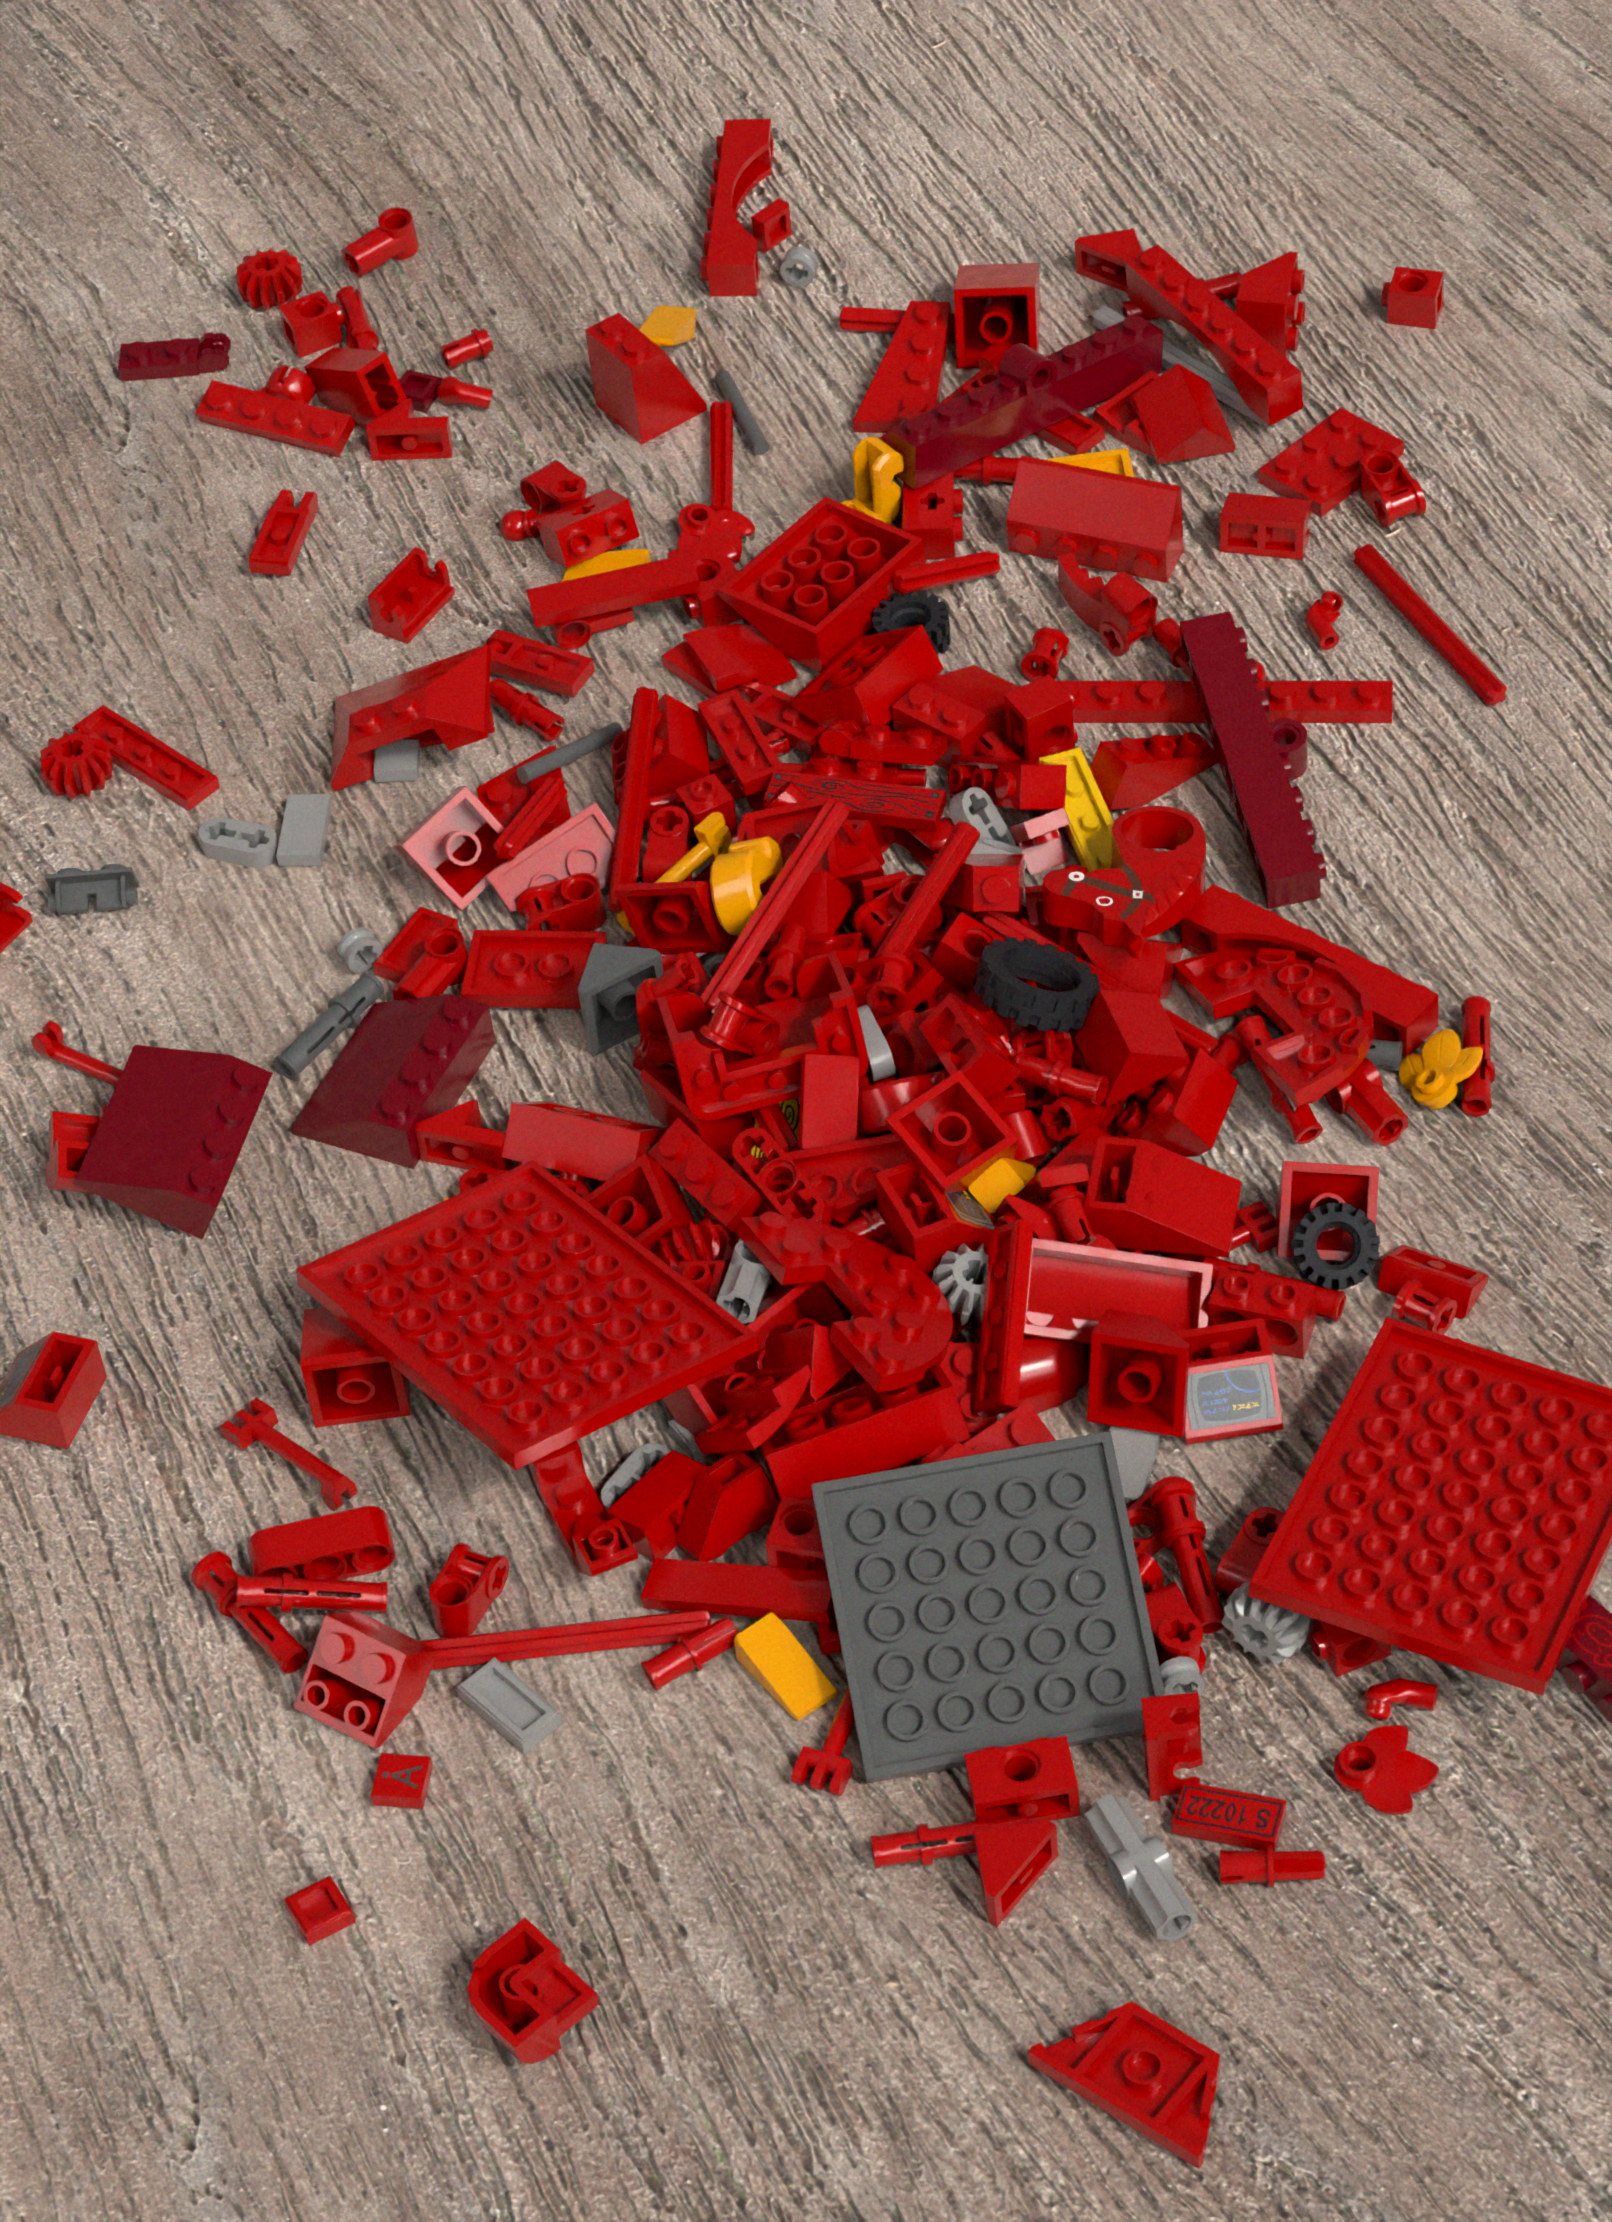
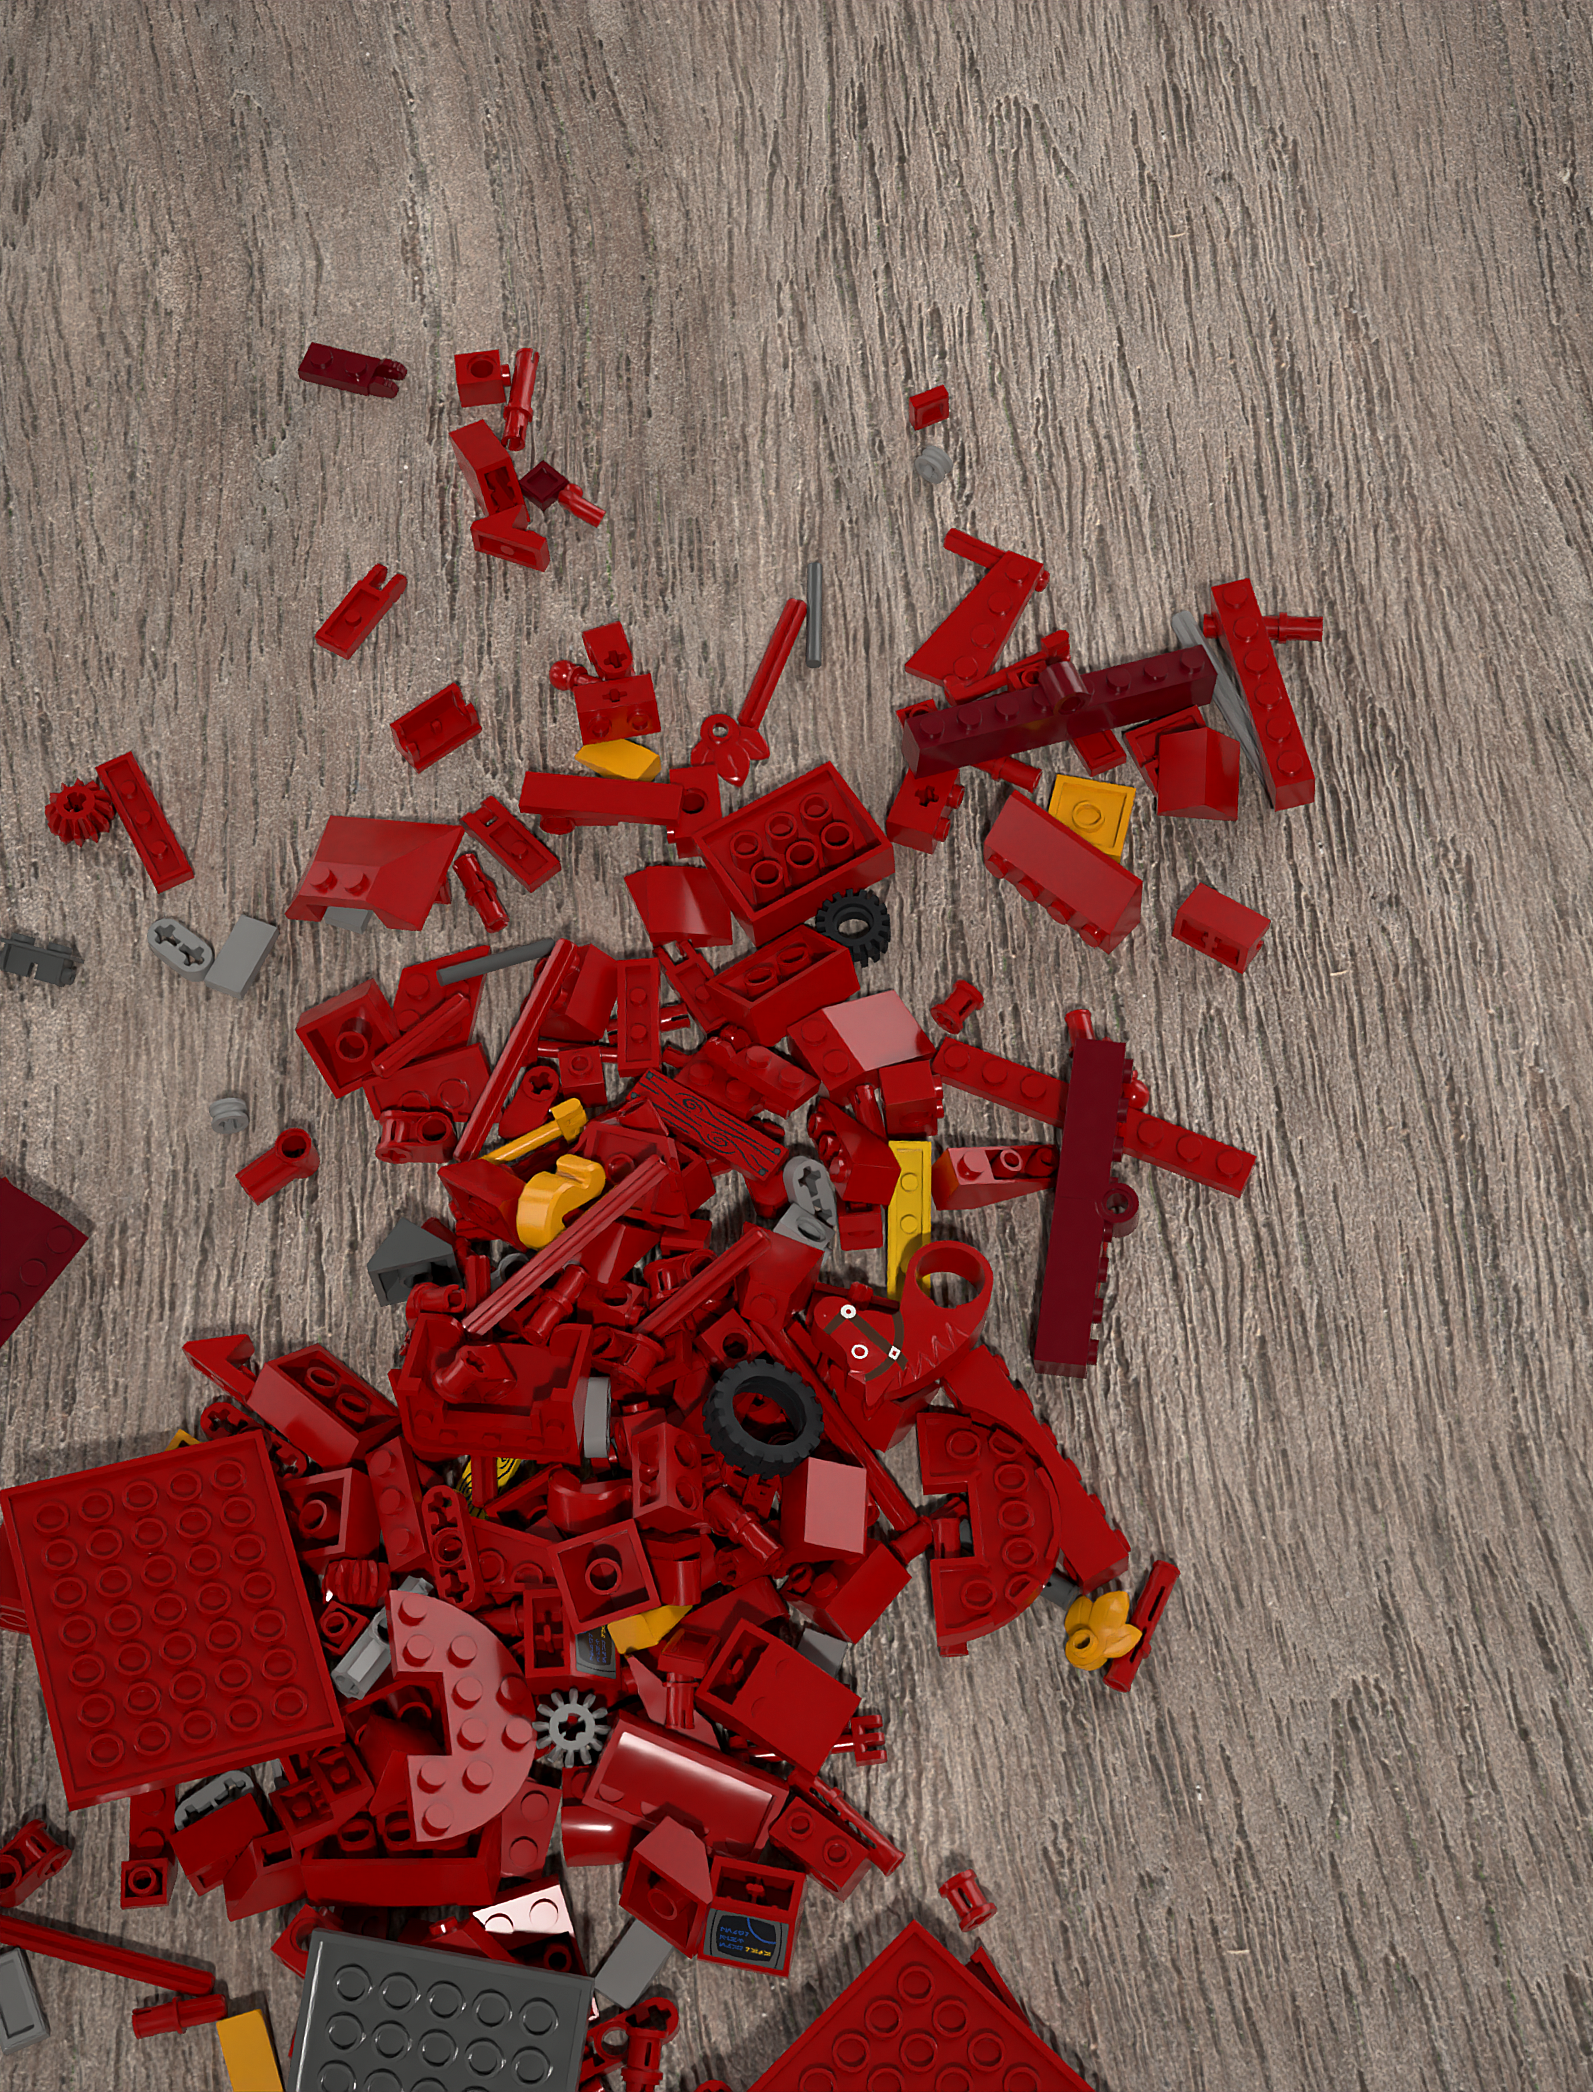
camera: 20 degrees right, 15 degrees up
red plate [195,365,356,457] -> none
red gear [236,247,303,311] -> none
dark grey pin [274,972,385,1080] -> none
dark red slope [291,994,496,1169] -> none
red piece [341,207,419,278] -> none
red tile [373,906,459,983] -> none
red pin [440,328,494,370] -> none
red plate [461,930,608,1009] -> none
red slope [585,312,708,445] -> none
light orange slope [639,305,696,347] -> none
red tile [640,1558,834,1623] -> none
red arch [701,119,774,297] -> none
red slope [798,1054,860,1149] -> none
light orange animal [841,436,904,525] -> none
red axle [892,551,1001,594] -> none
red slope [954,263,1040,368] -> none
red tile [974,1218,1034,1418] -> none
red slope [1057,553,1105,633] -> none
red slope [1074,228,1142,293] -> none
red piece [1099,572,1158,657] -> none
red slope [1236,252,1305,359] -> none
red plate [1258,407,1404,517] -> none
red slope [1276,1161,1379,1261] -> none
black tyre [1291,1202,1380,1290] -> none
red arm [1305,591,1343,650] -> none
red piece [1324,1058,1408,1146] -> none
red axle [1354,544,1507,706] -> none
red piece [1361,449,1426,527] -> none
red slope [1377,1245,1489,1319] -> none
red brick [1381,267,1444,329] -> none

